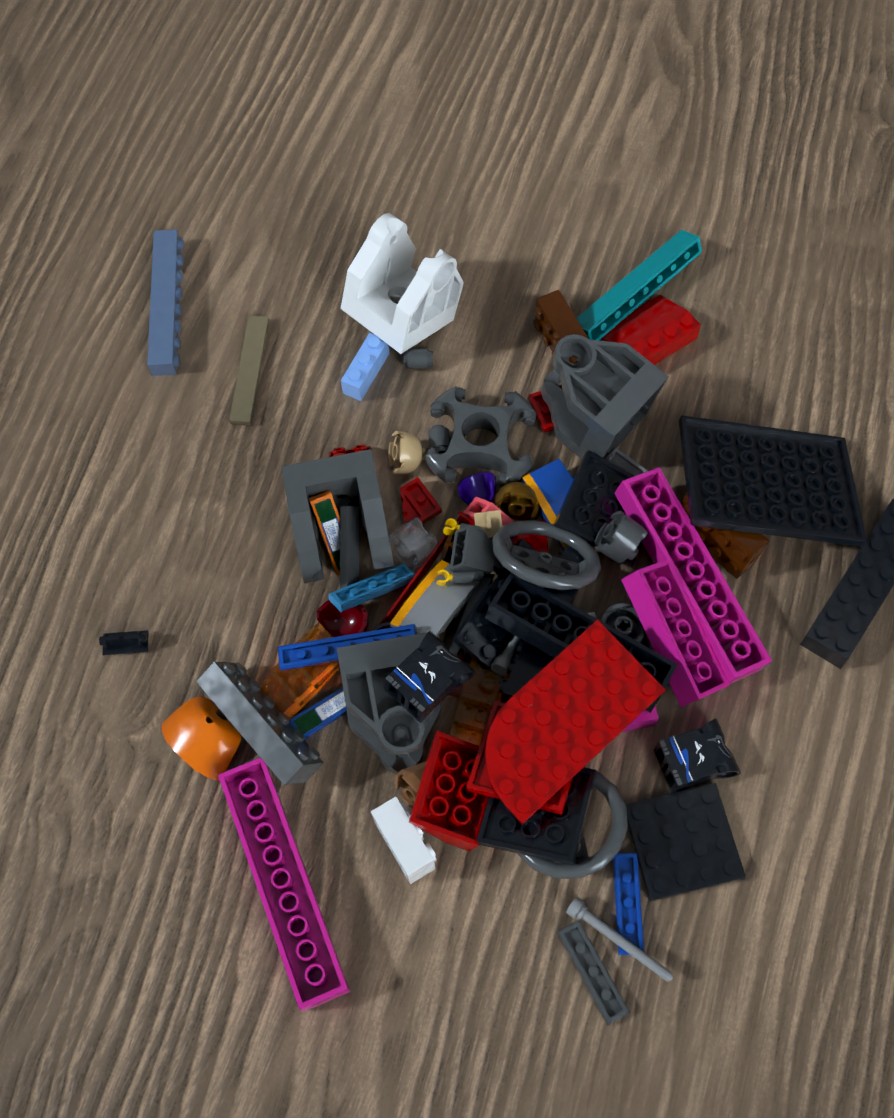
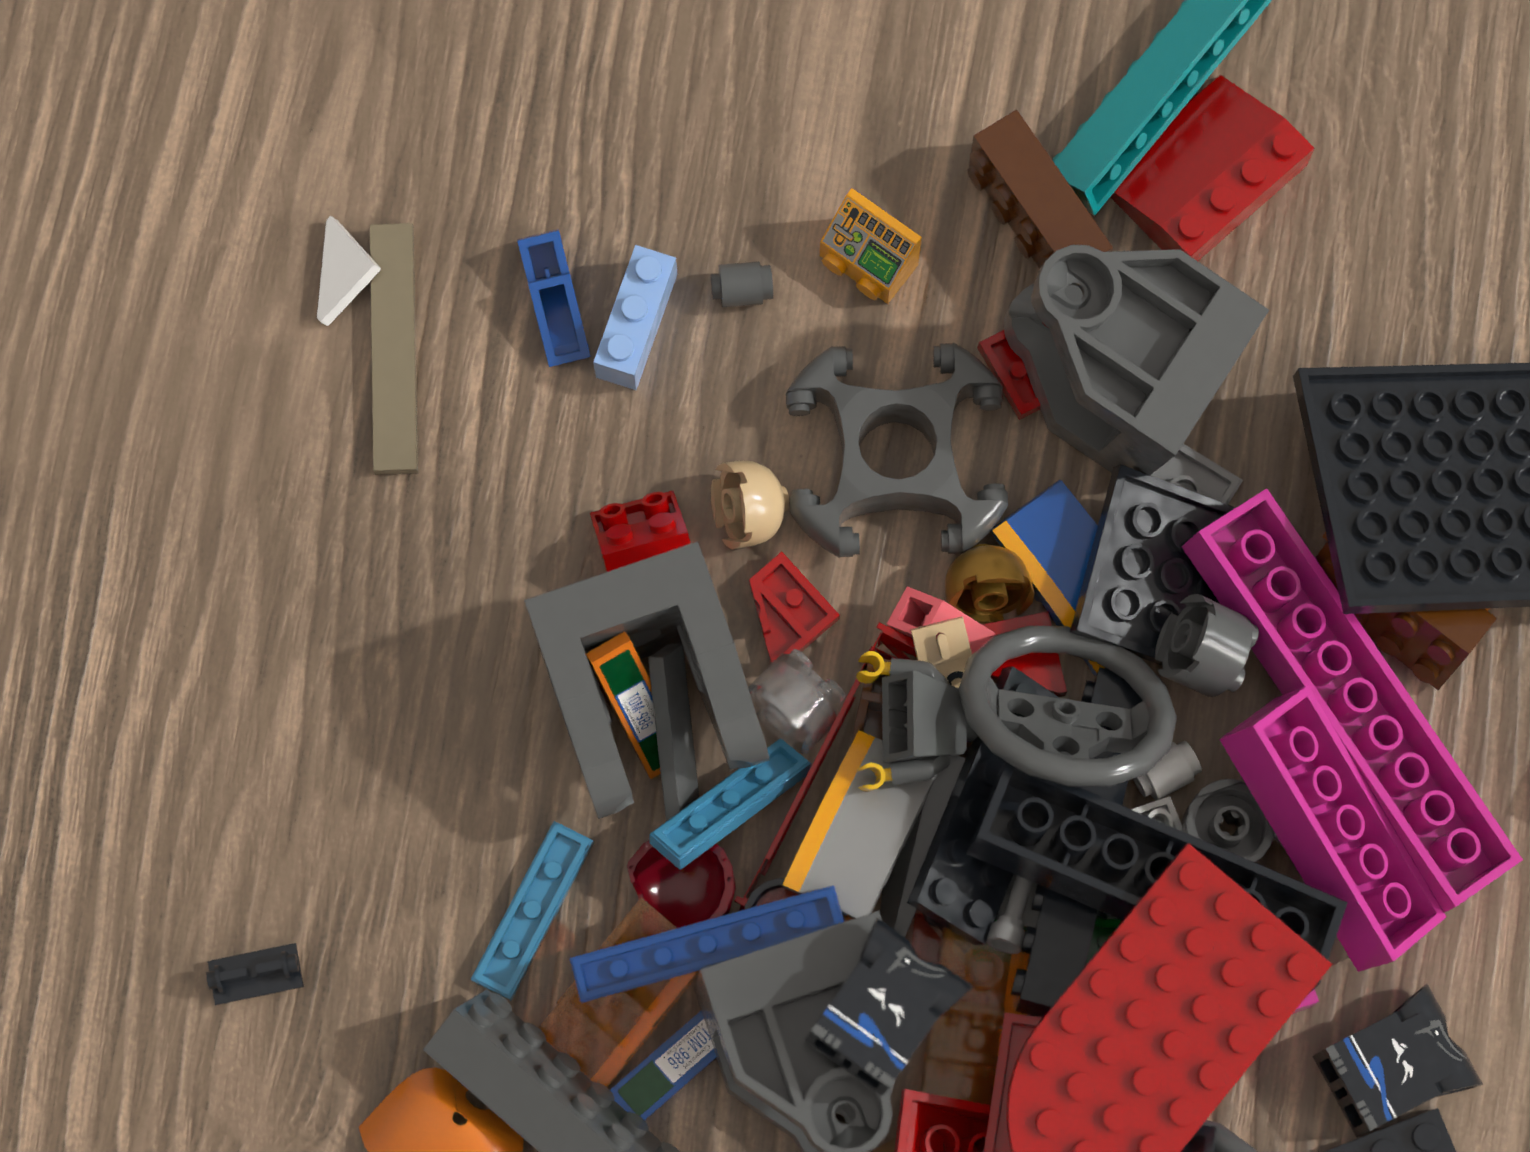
camera: 10 degrees left, 10 degrees up
sand blue brick [147,229,184,376] -> none
white brick [340,213,464,354] -> none
dark grey brick [428,425,450,454] -> none
dark purple helmet [457,472,496,505] -> none
none -> white tile [317,216,381,326]
none -> dark azure tile [471,821,594,1001]
none -> blue slope [517,229,591,367]
none -> slope [820,188,922,304]
none -> white brick [1133,741,1202,801]

